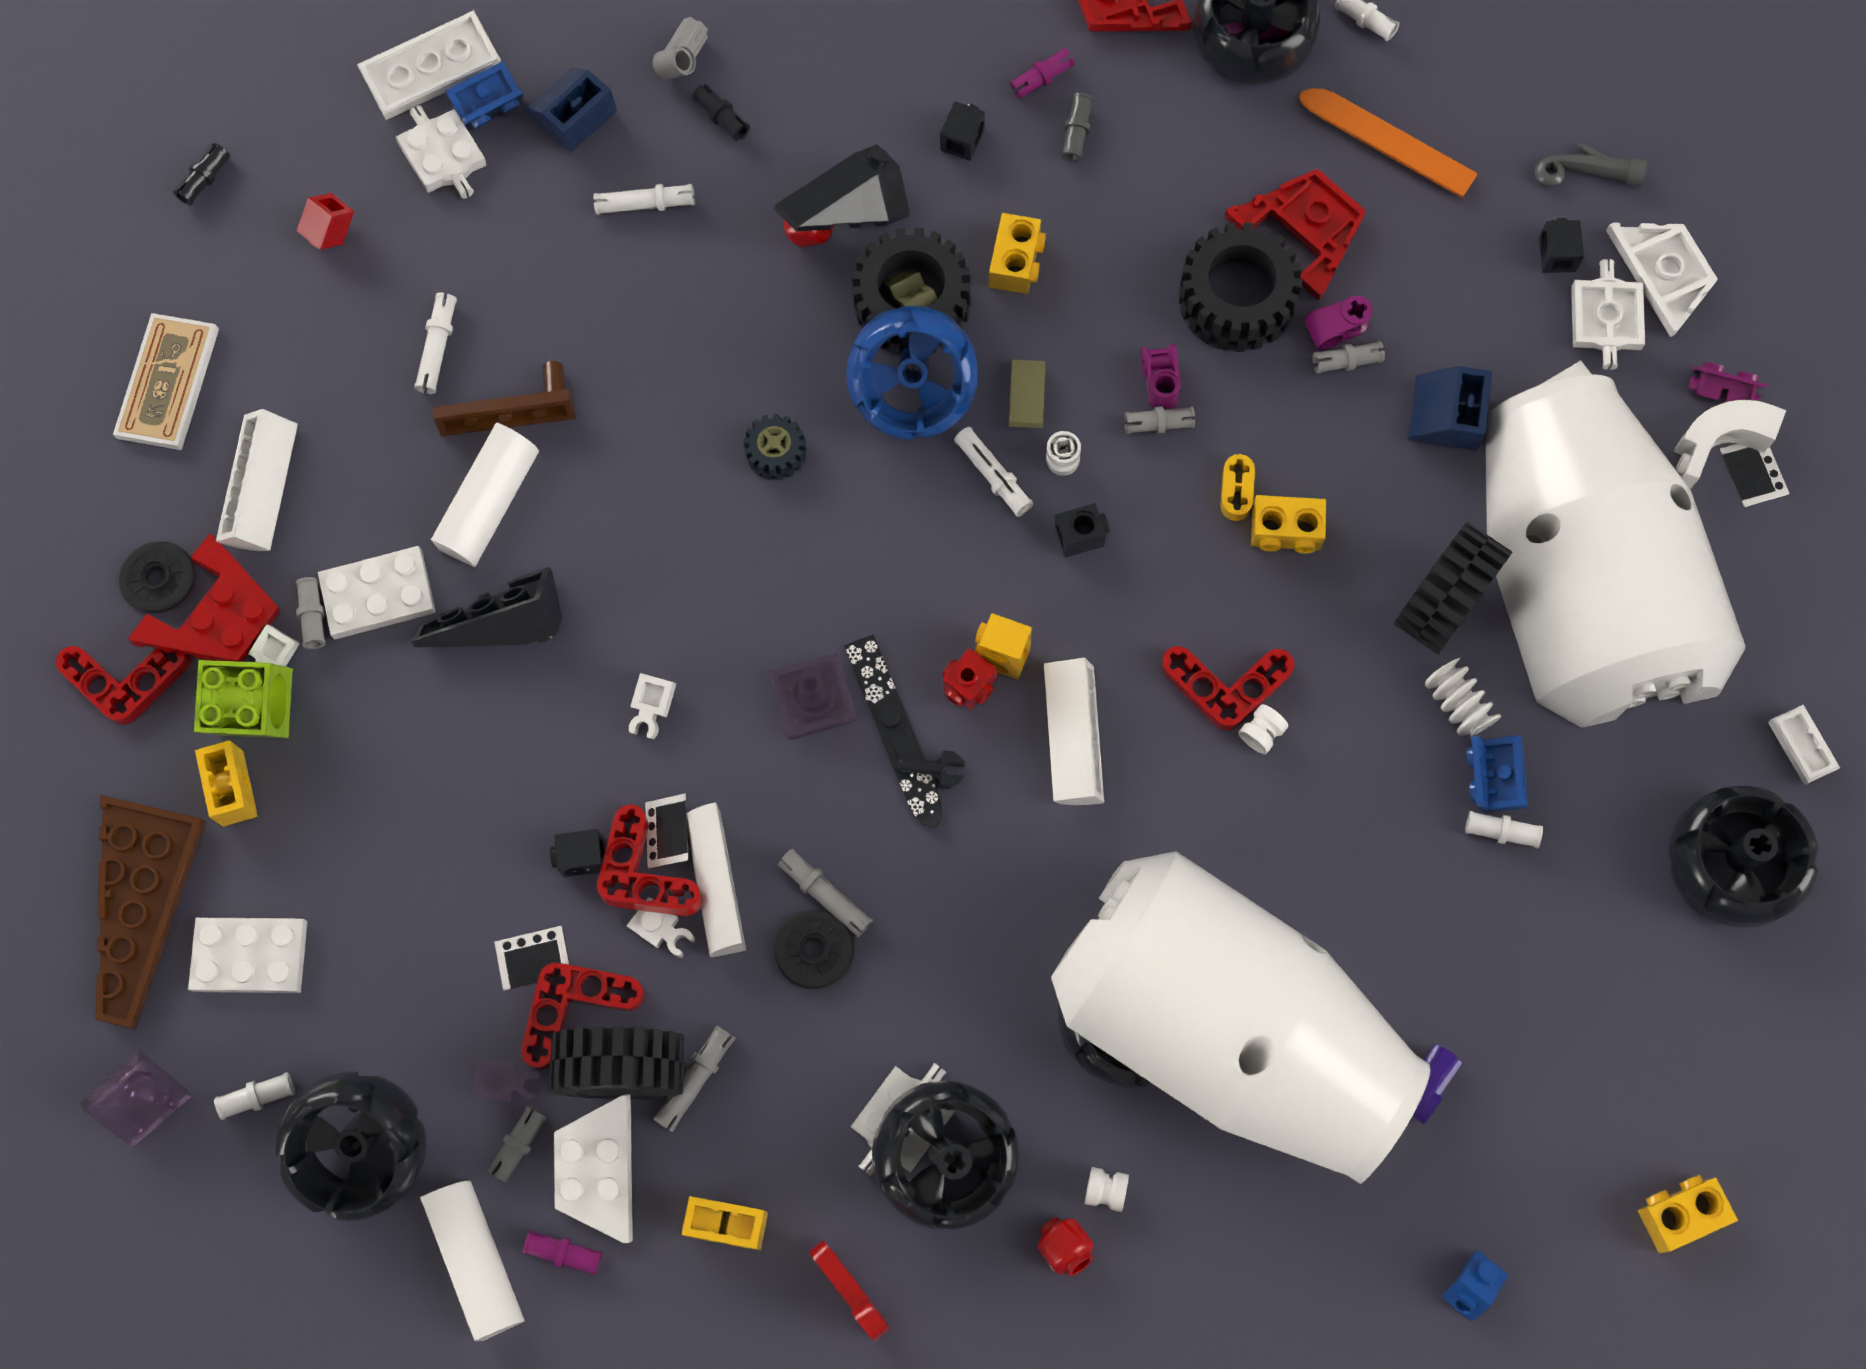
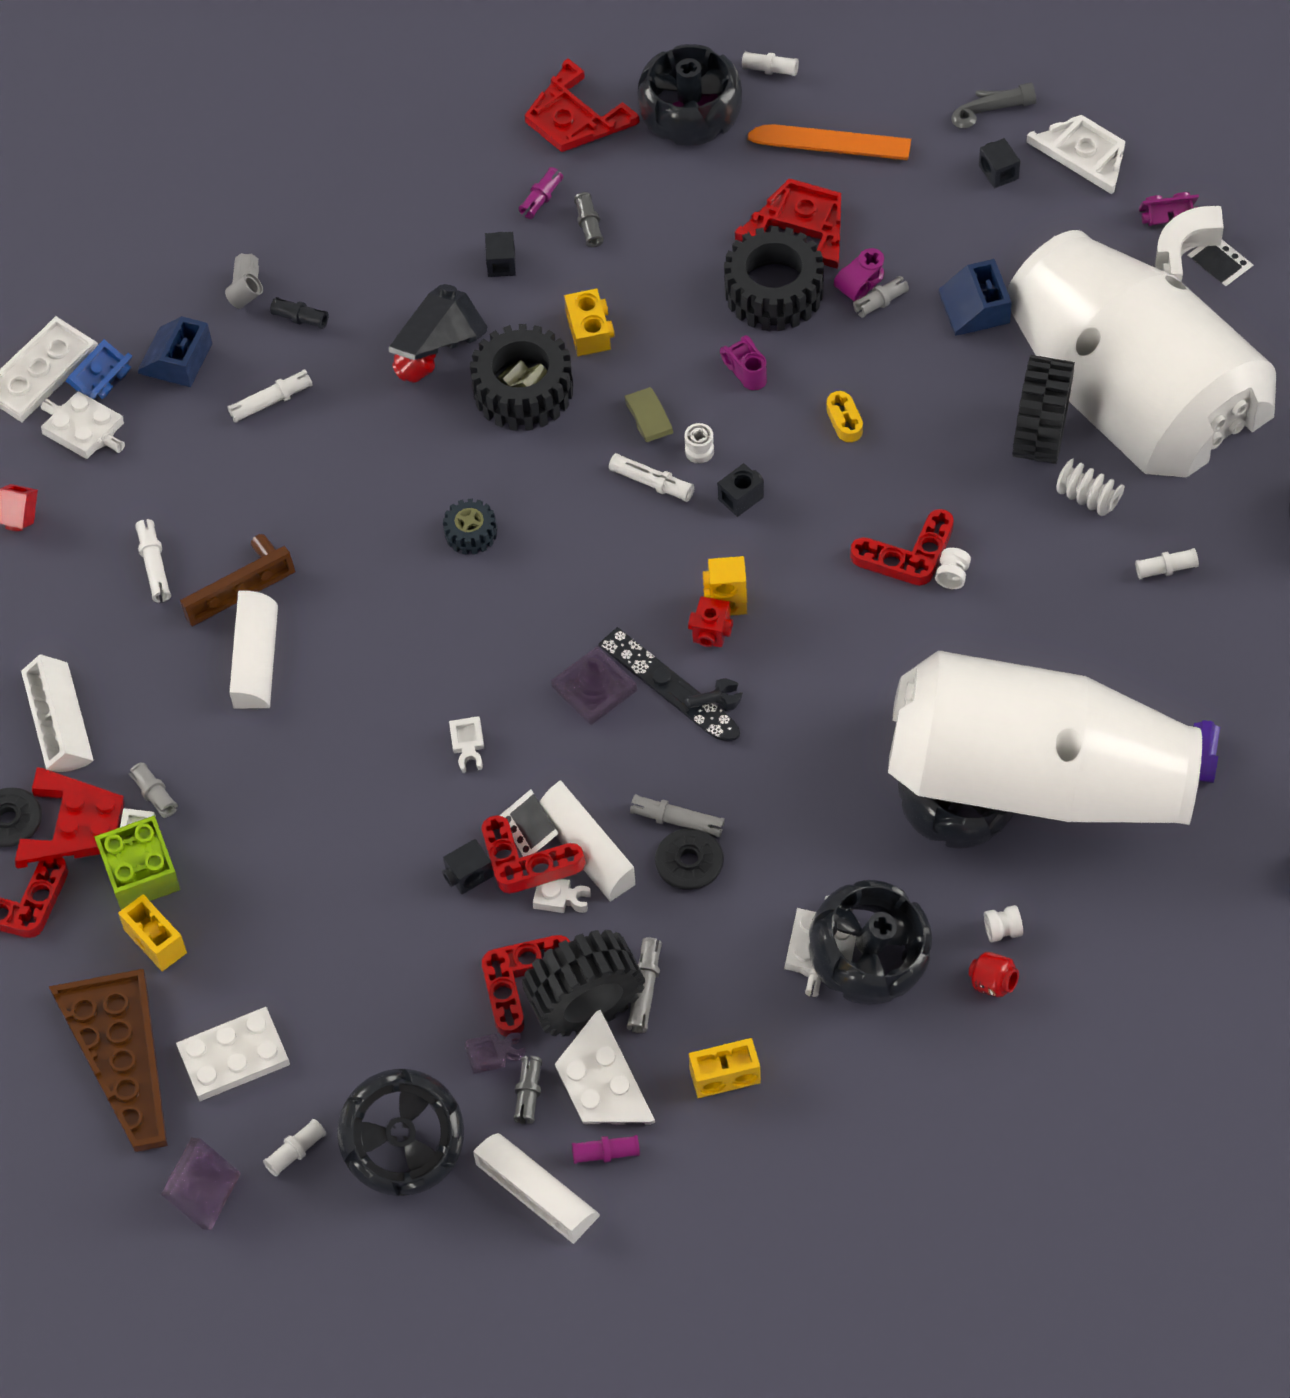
camera: 25 degrees left, 15 degrees down
white plate [318,546,436,640] -> none
black wedge [411,567,562,647] -> none
black sticker [494,926,569,991] -> none
red beam [808,1239,892,1341] -> none
blue wheel [846,305,978,440] -> none
white brick [1044,658,1104,805] -> none
light grey pin [1124,406,1195,434] -> none
yellow brick [1251,495,1326,554] -> none
blue bracket [1467,735,1528,813] -> none
white plate [1571,259,1645,370] -> none

